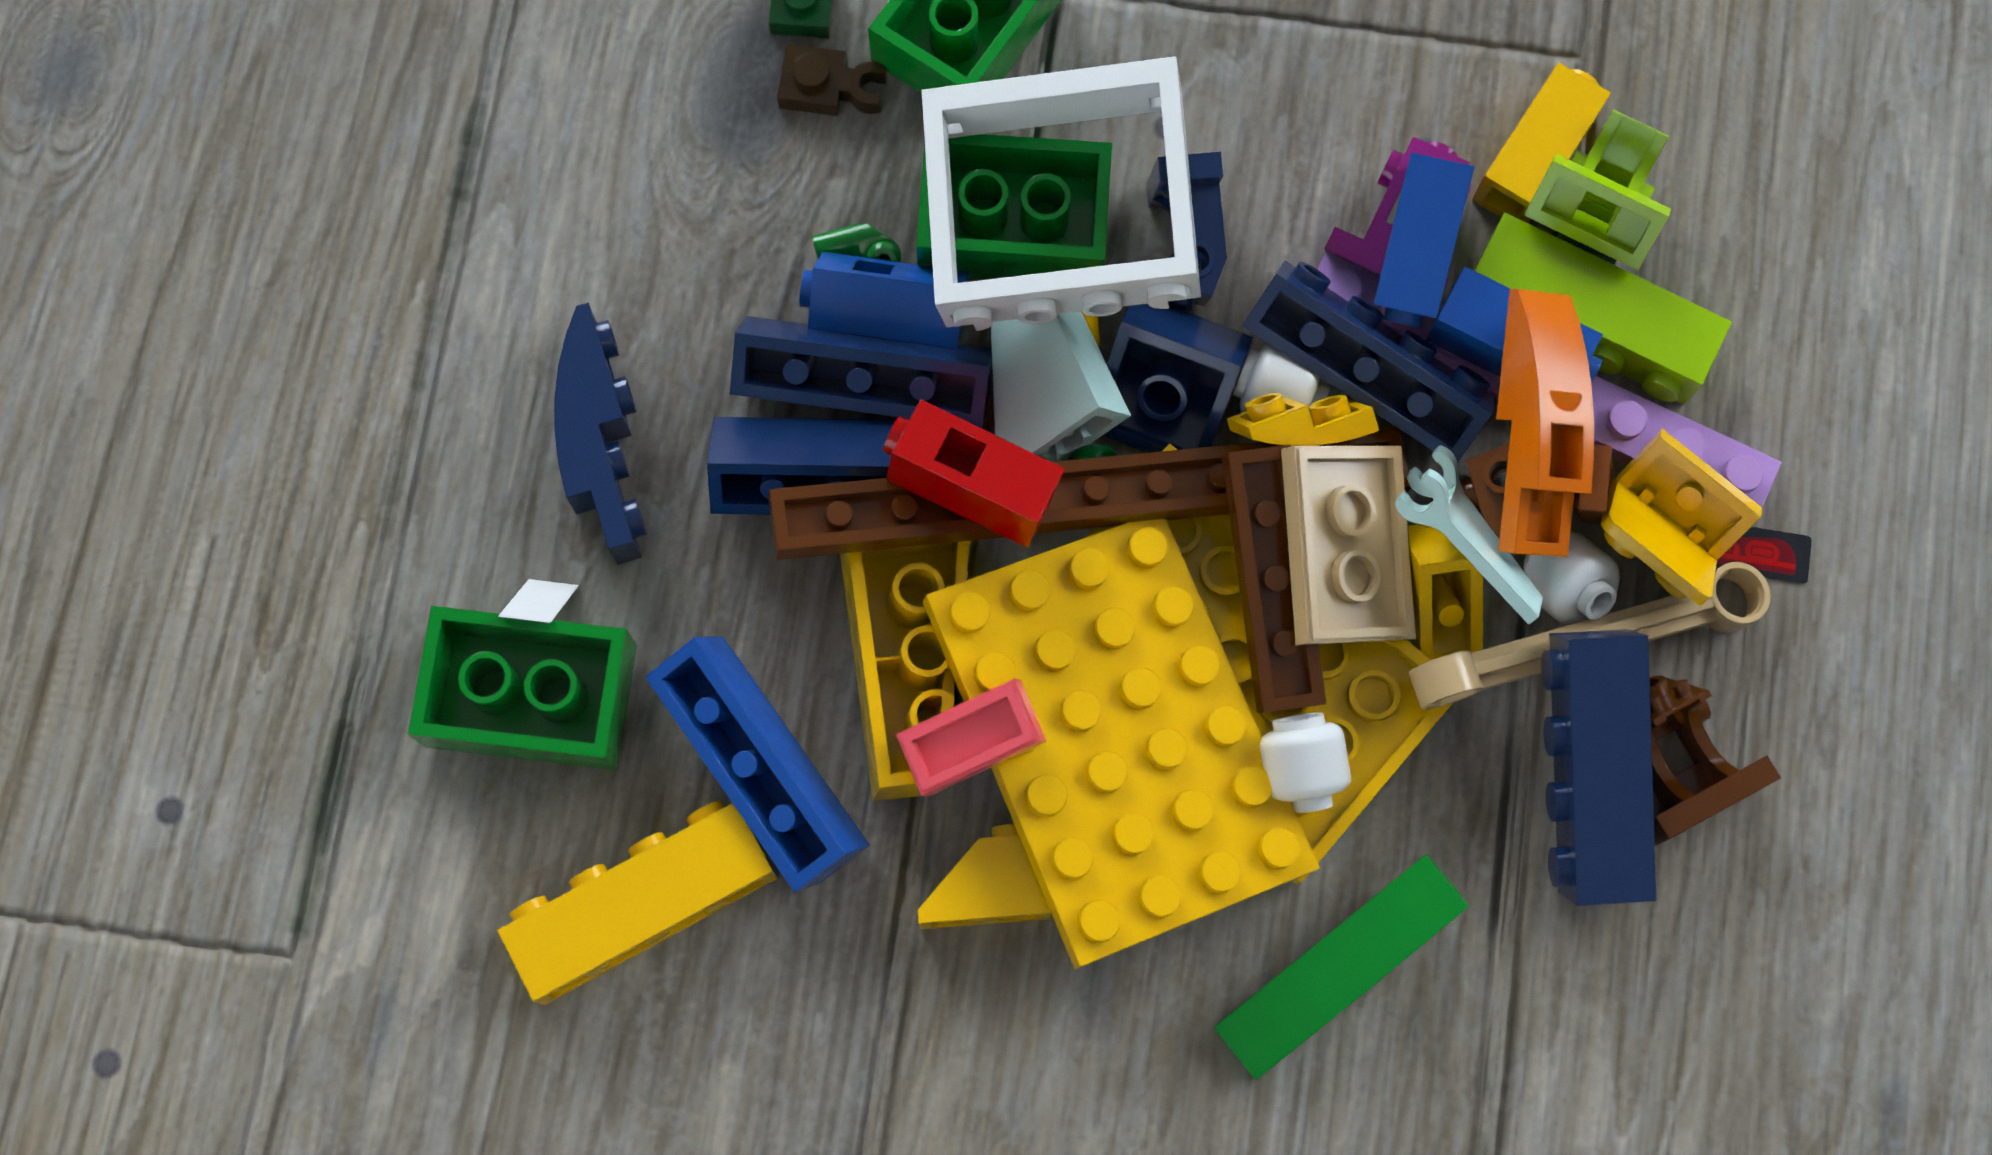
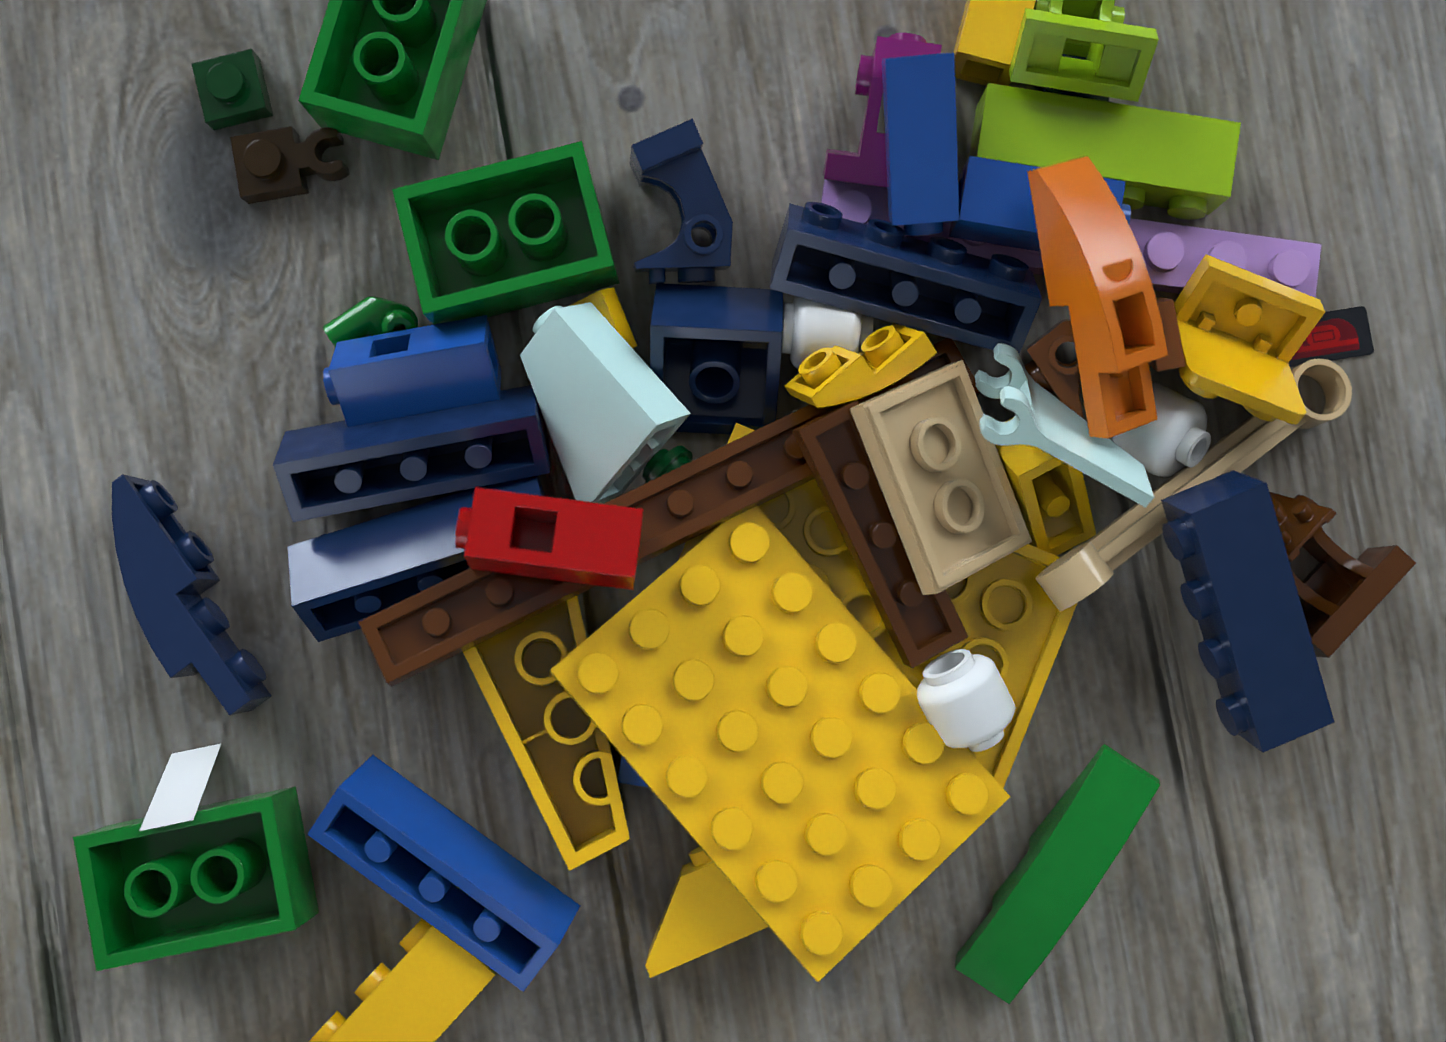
camera: 15 degrees left, 10 degrees up
coral tile [896,679,1047,796] -> none
white window [922,56,1201,331] -> none

